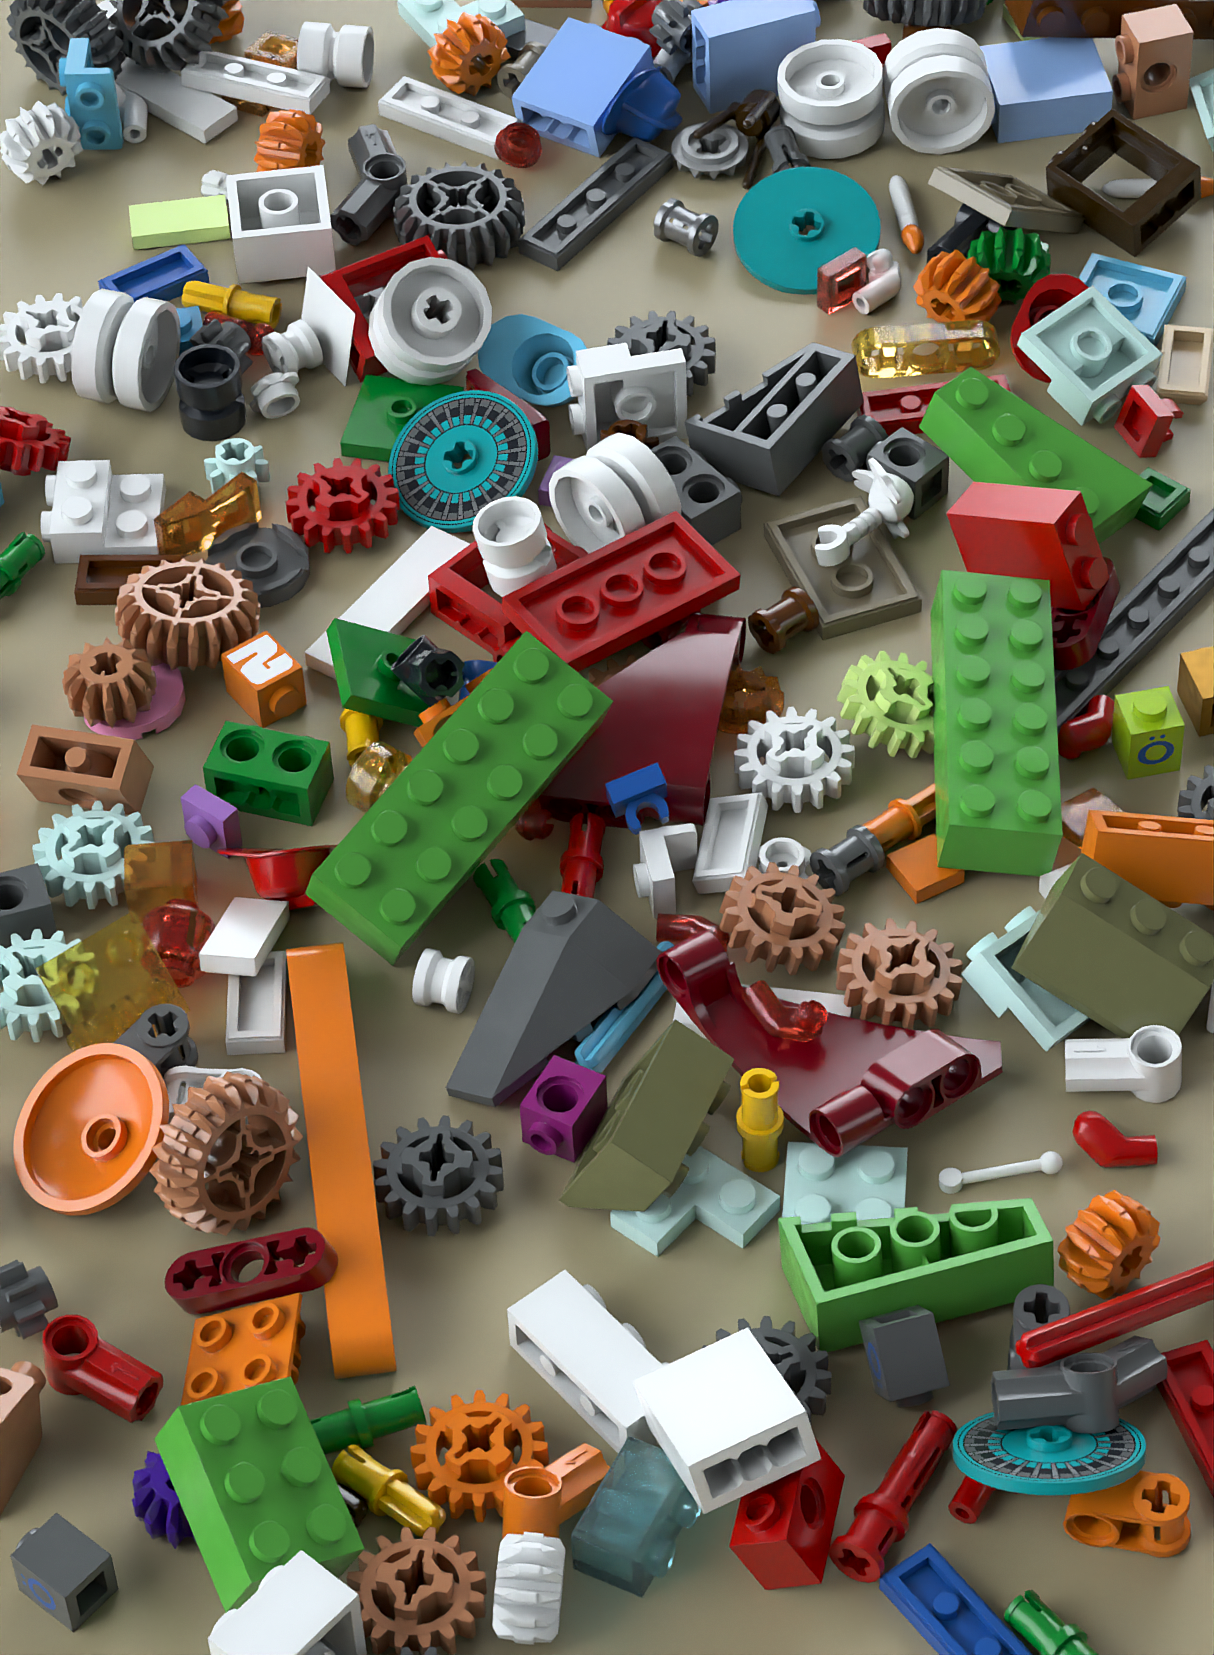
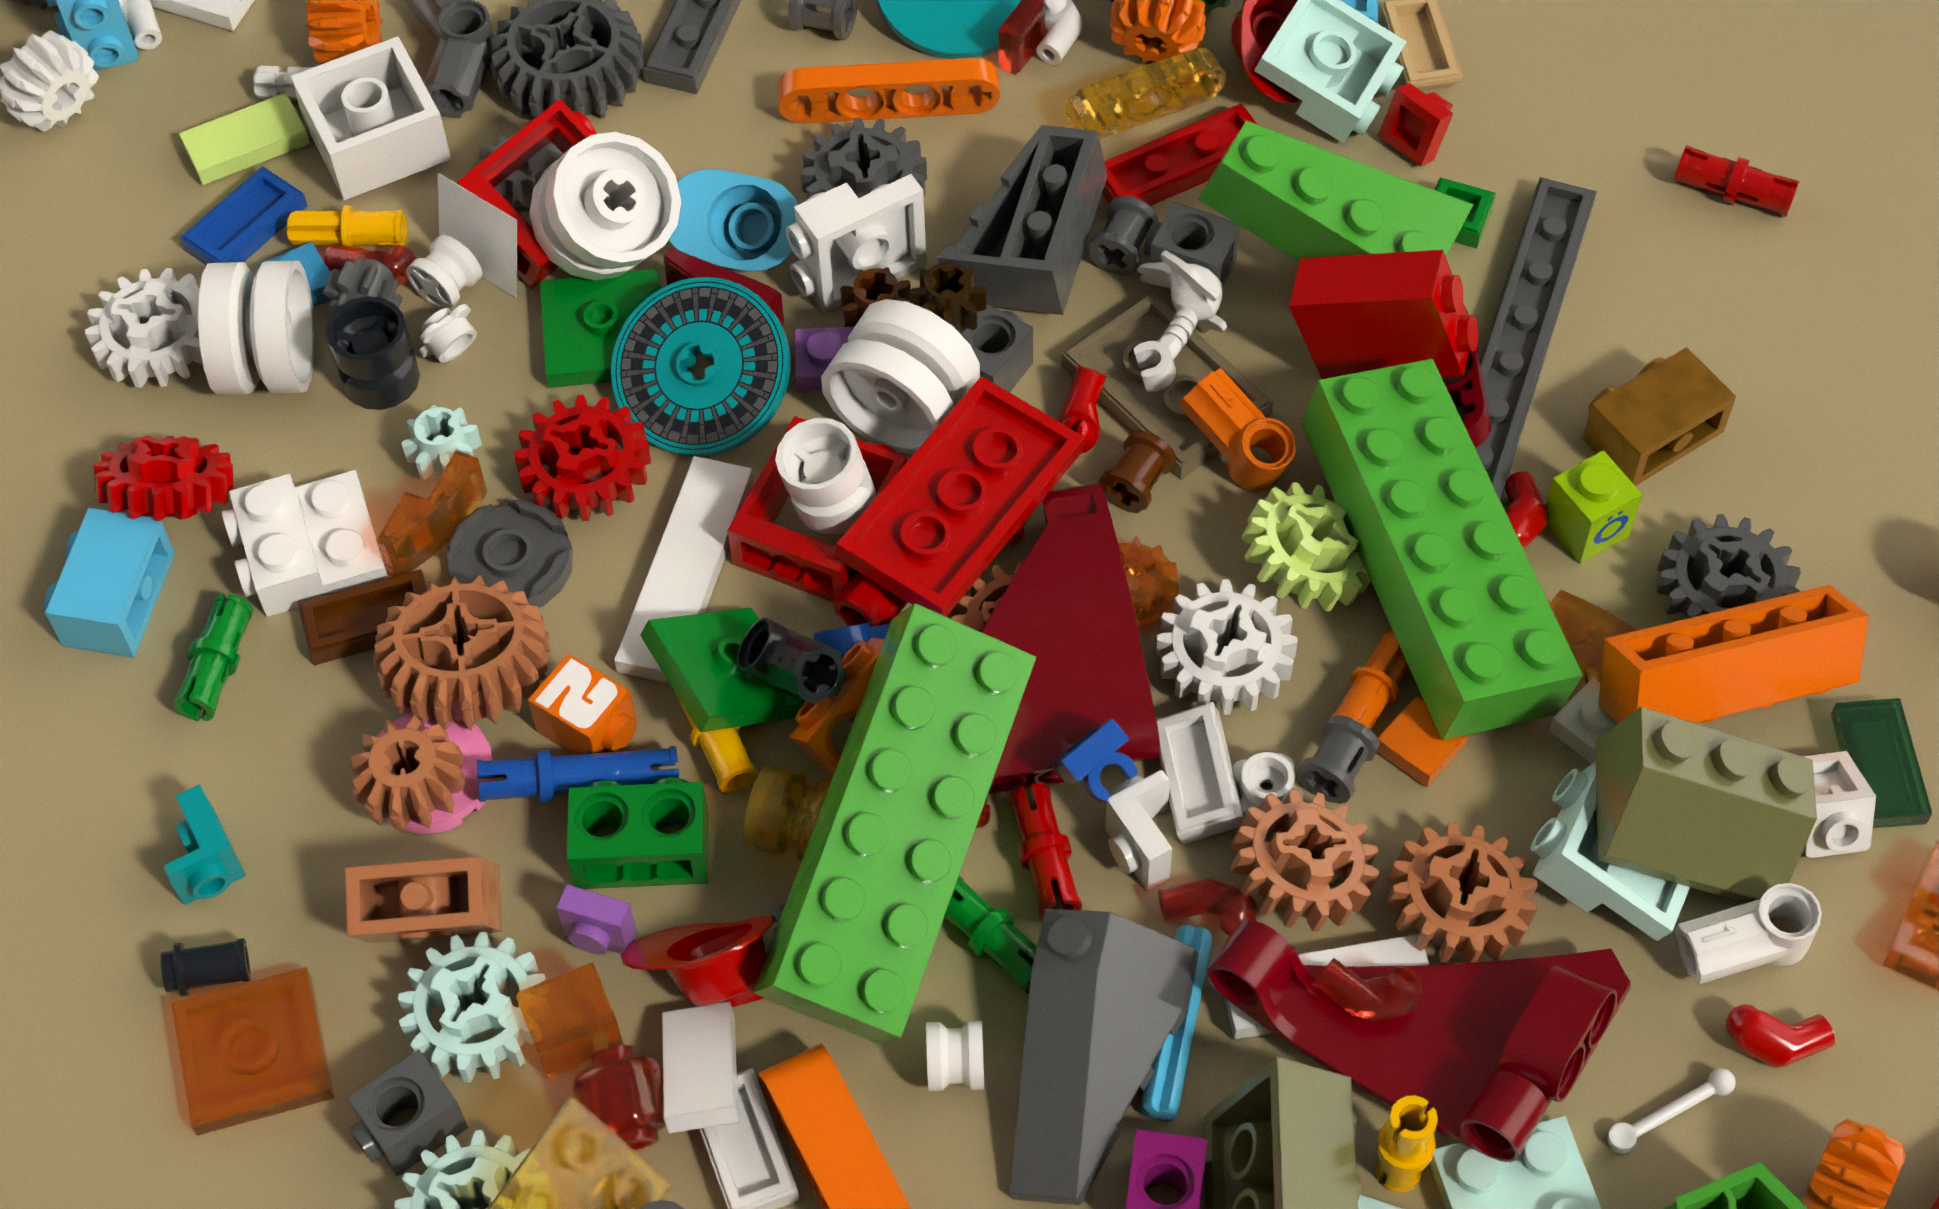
camera: 20 degrees left, 10 degrees up
none -> blue pin [477,746,679,803]
none -> orange beam [778,58,1000,124]
none -> dark brown gear [910,260,986,334]
none -> red arm [1058,365,1107,453]
none -> orange piece [1178,368,1297,492]

